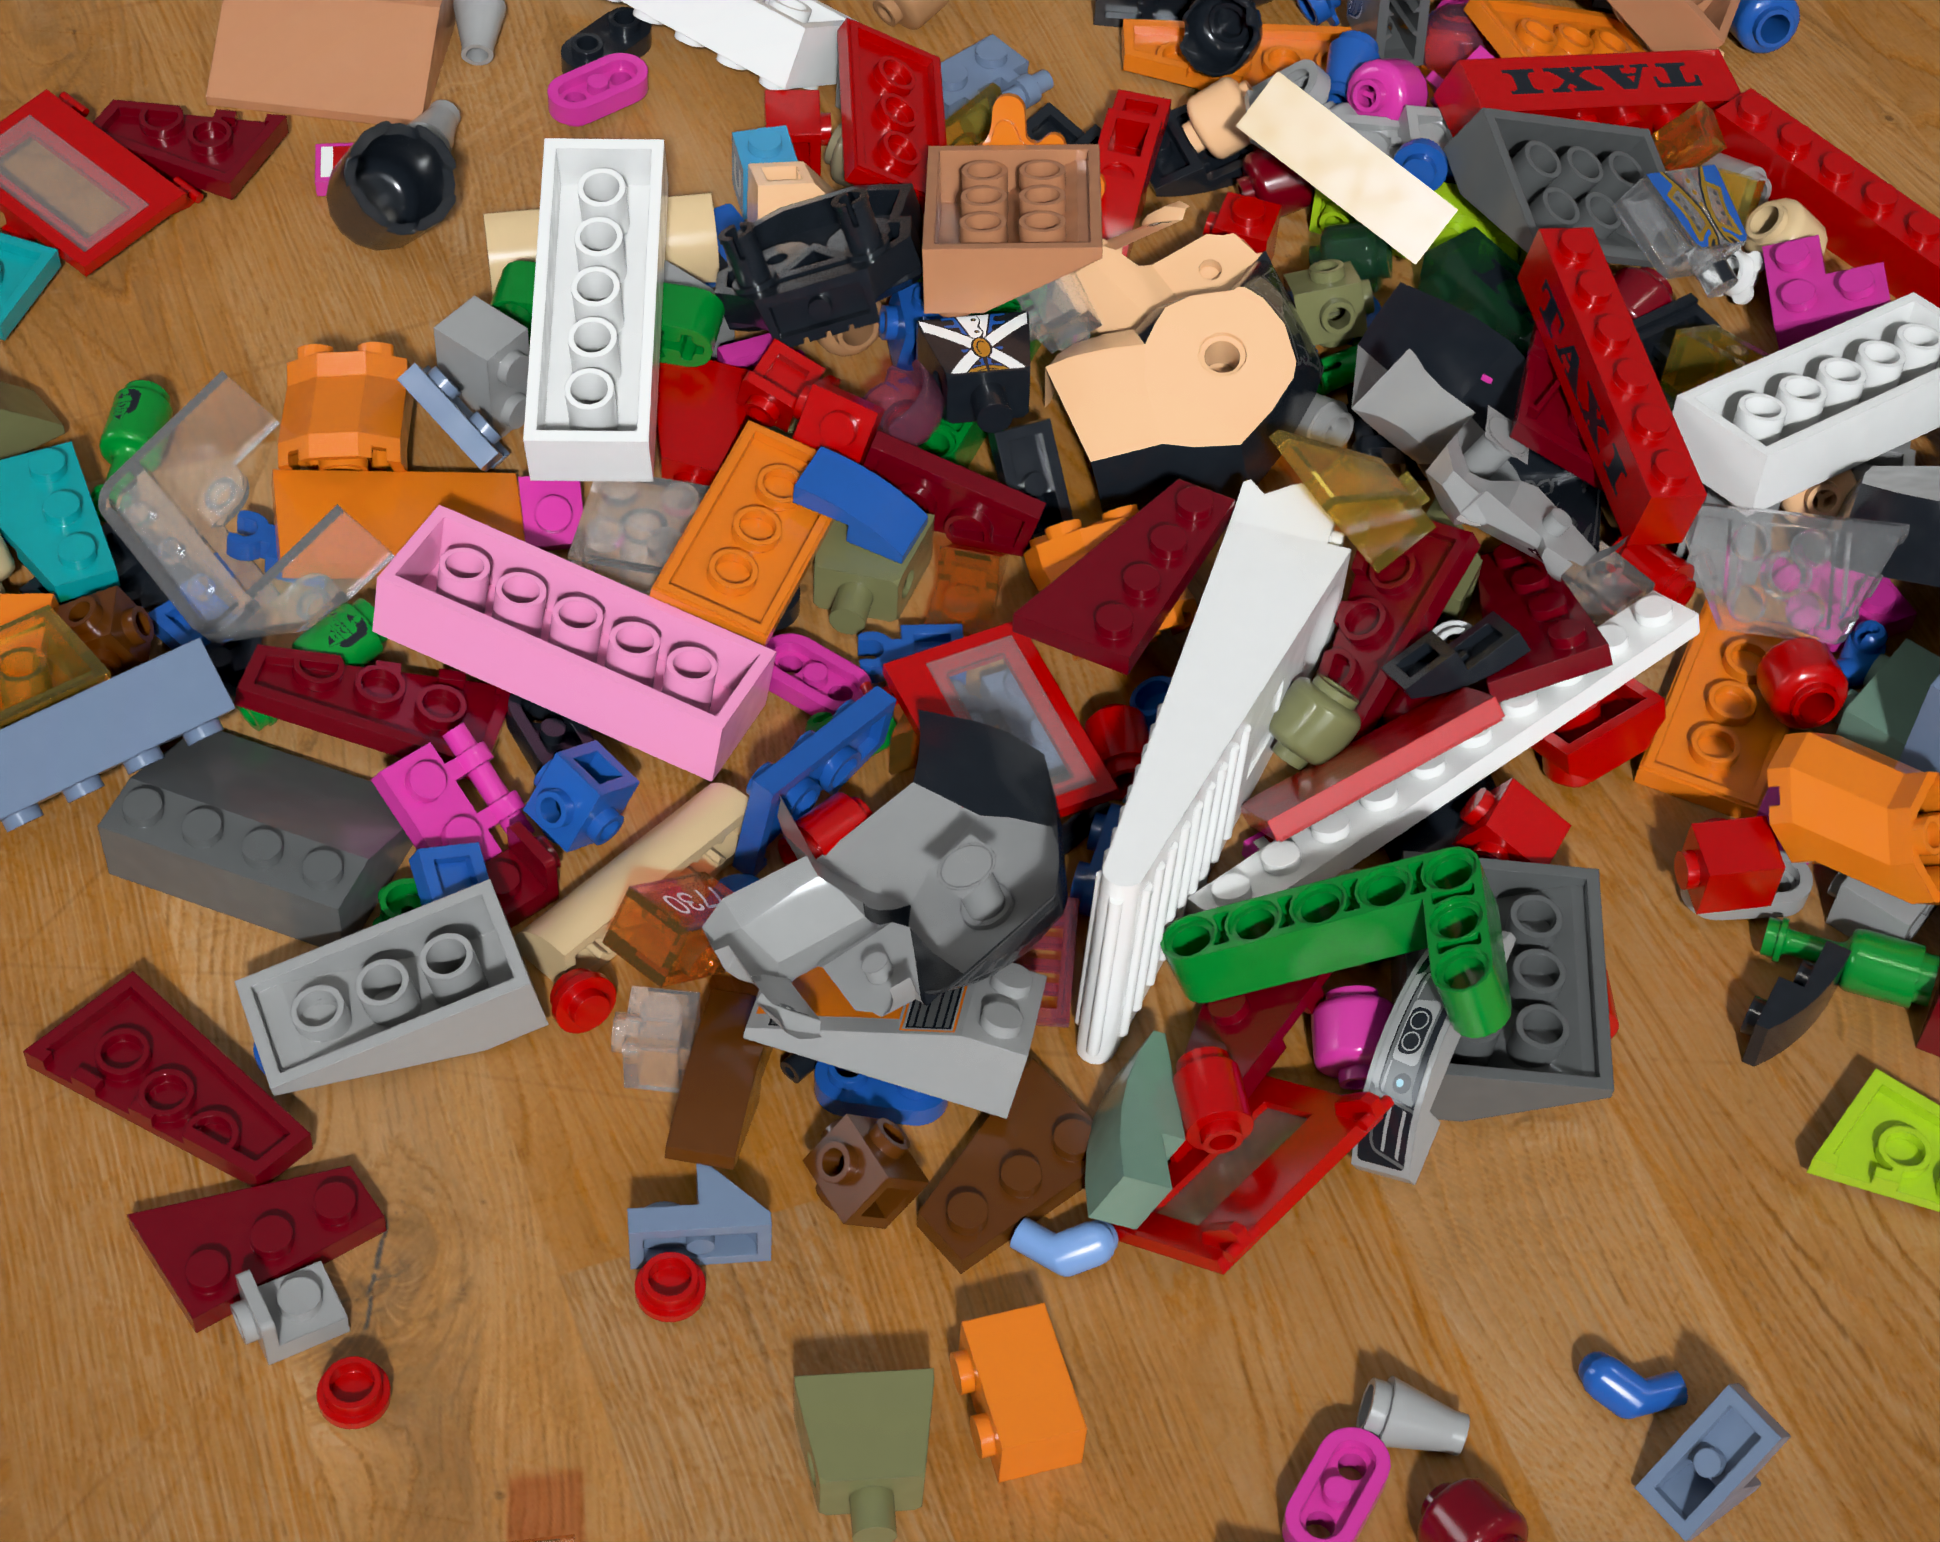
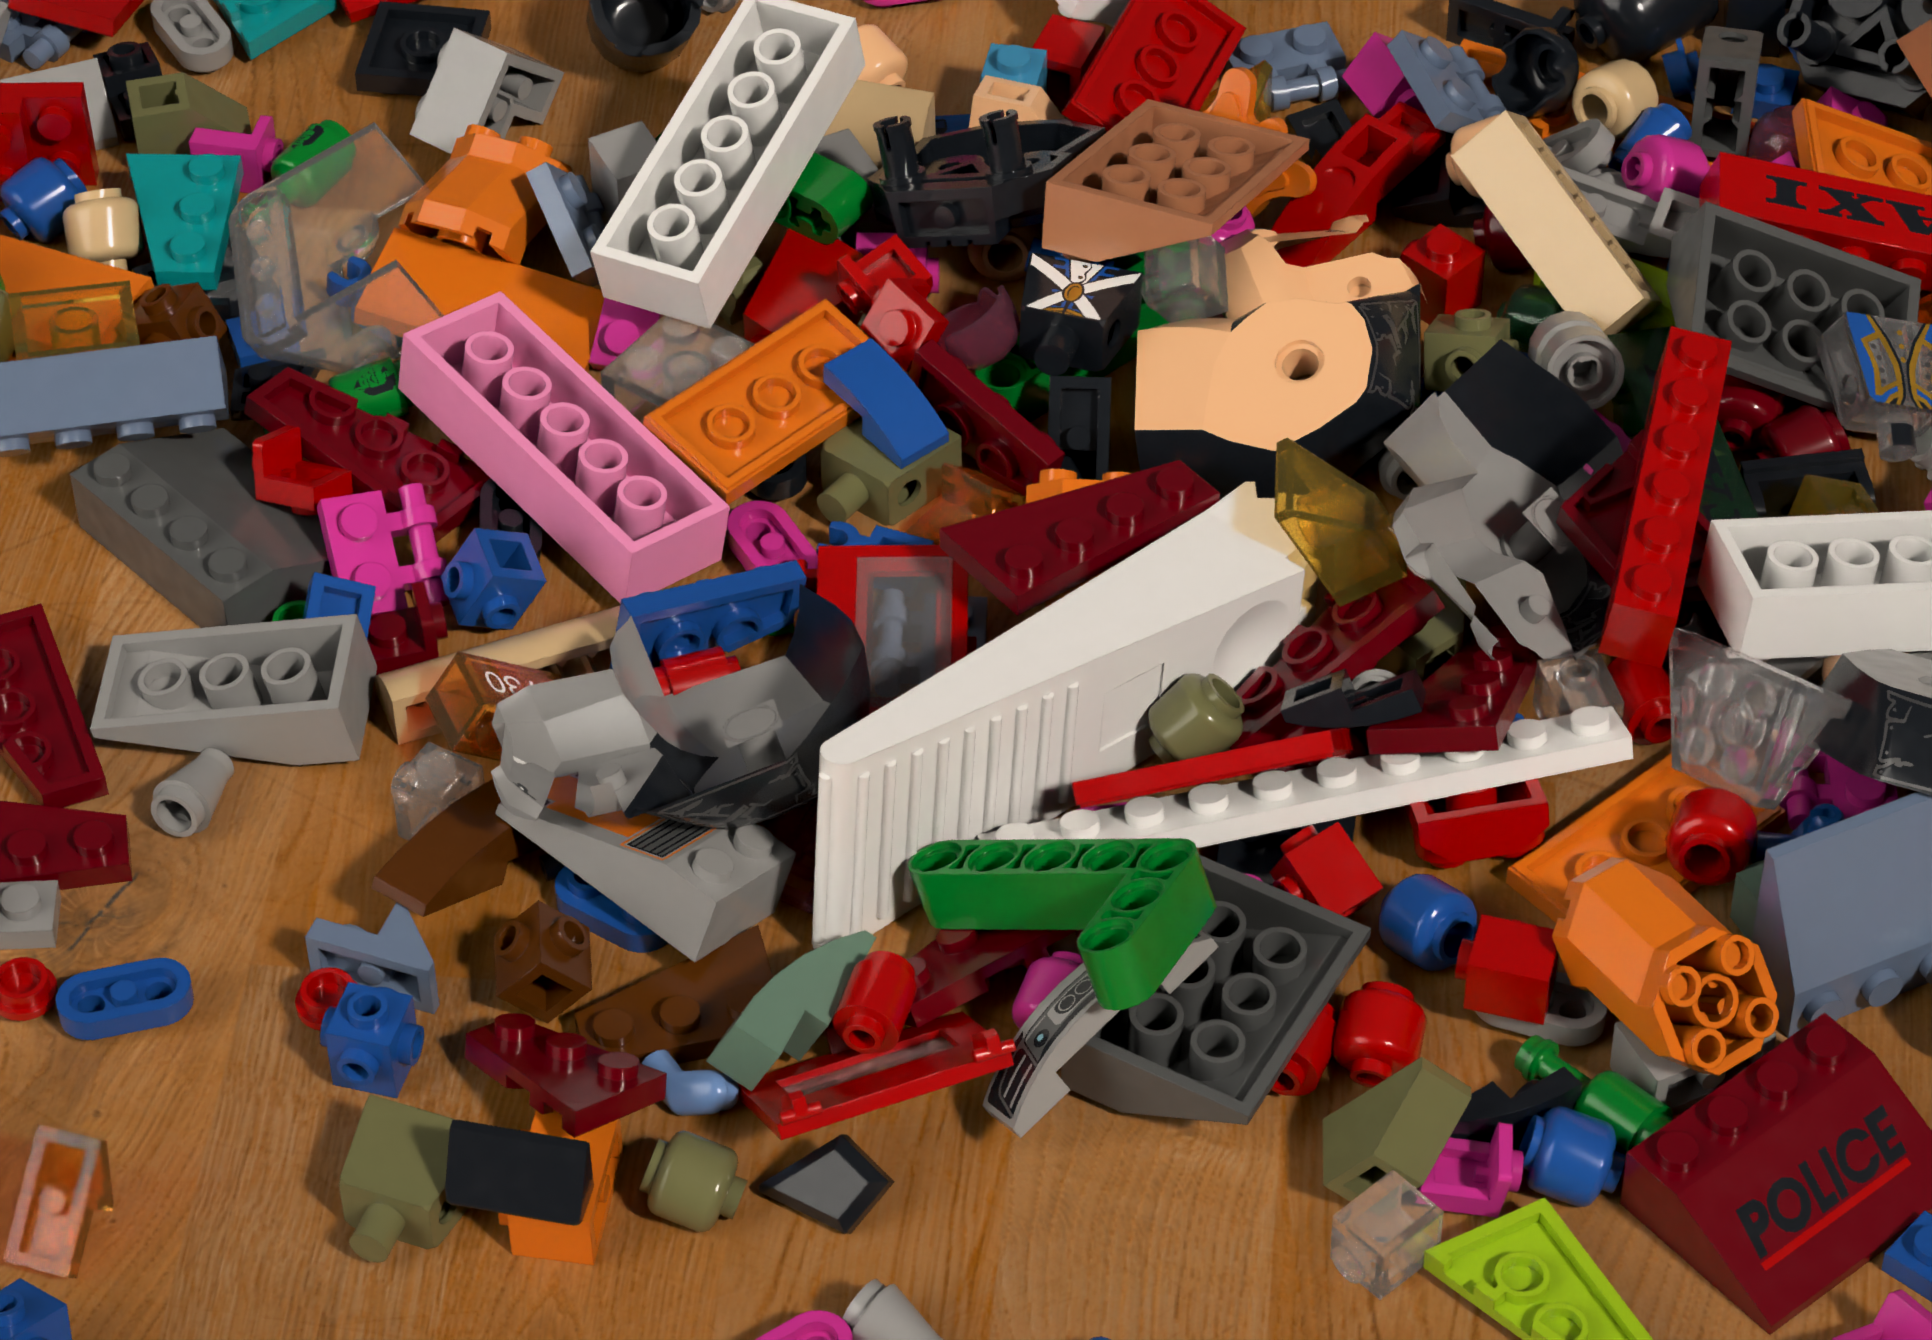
camera: 30 degrees right, 5 degrees down
red plate [550,968,616,1034] -> none
blue plate [1393,138,1449,191] -> none
none -> blue plate [56,958,194,1040]
none -> light grey cone [151,748,234,837]
none -> dark pink bracket [189,115,284,195]
none -> red bracket [252,425,353,515]
none -> blue brick [320,982,424,1099]
none -> black plate [355,1,492,96]
none -> light grey brick [409,28,565,154]
none -> black slope [445,1120,594,1226]
none -> dark red wing [465,1013,667,1138]
none -> olive head [639,1131,748,1232]
none -> black piece [758,1134,895,1234]
none -> olive slope [1323,1057,1471,1215]
none -> clear brick [1330,1170,1444,1300]
none -> red head [1332,981,1427,1088]
none -> dark pink brick [1342,32,1426,118]
none -> blue head [1379,874,1478,971]
none -> sand blue plate [1387,30,1506,134]
none -> dark pink bracket [1415,1122,1524,1218]
none -> blue head [1519,1106,1625,1207]
none -> light grey wheel [1528,311,1625,410]
none -> tan head [1572,59,1659,141]

